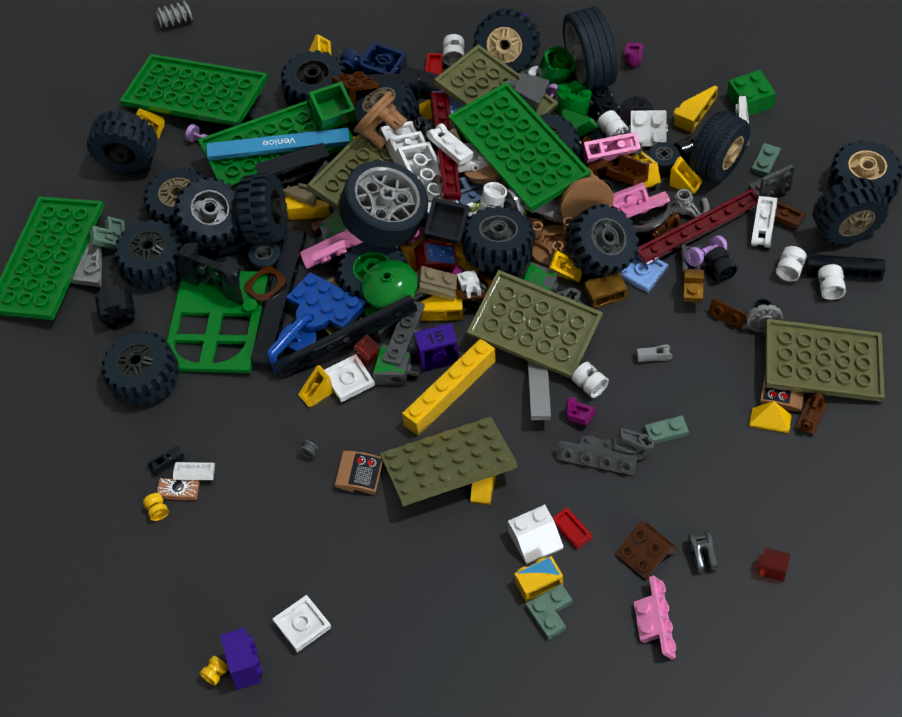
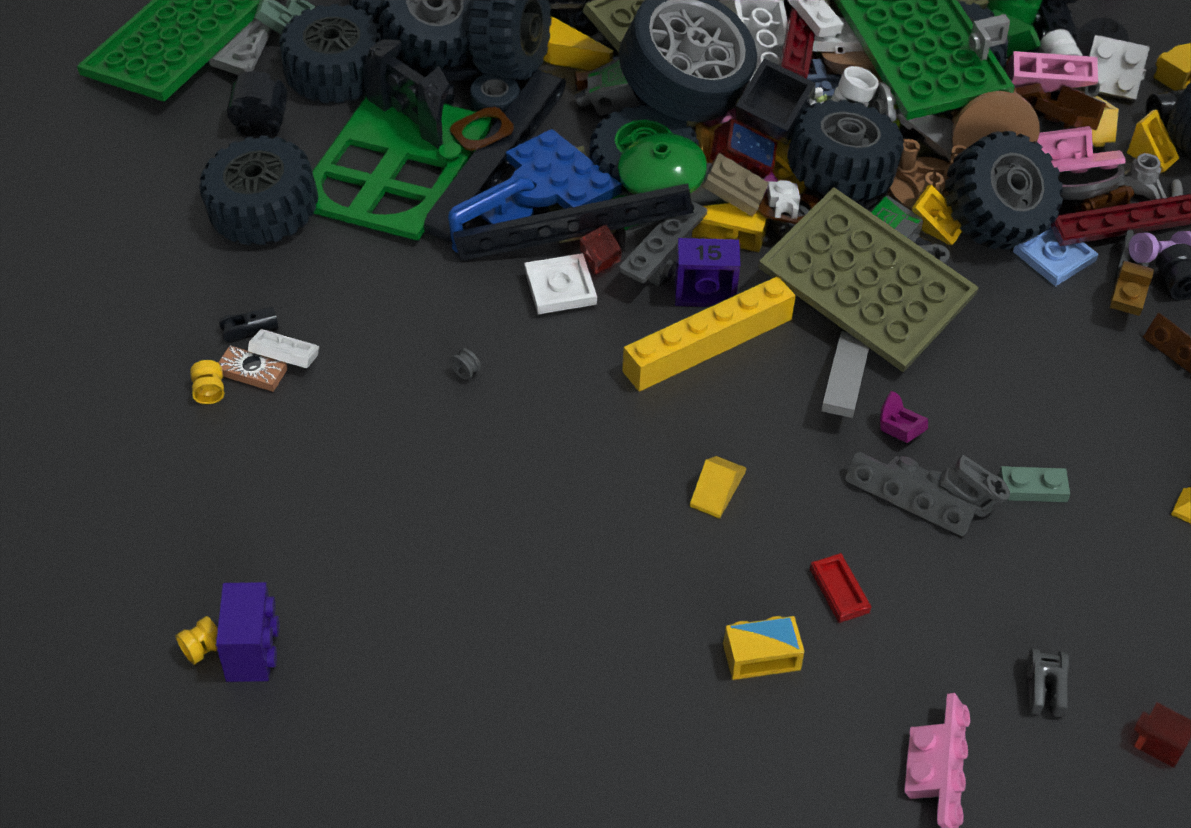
camera: 10 degrees right, 5 degrees down
white plate [272,595,332,653] -> none
dark tan tile [283,183,316,207] -> none
yellow slope [298,365,334,407] -> none
bright pink bracket [300,229,364,269] -> none
slope [334,451,383,495] -> none
dark grey torso [373,344,420,385] -> none
olive plate [380,417,518,506] -> none
white slope [508,505,563,565] -> none
sand green plate [526,584,573,640] -> none
white wheel [572,362,609,398] -> none
pearl gold brick [584,273,628,308] -> none
reddish brown bracket [616,521,678,579] -> none
light grey bar [636,344,672,362] -> none
black wheel [648,142,680,177] -> none
none -> light grey bracket [968,14,1010,60]

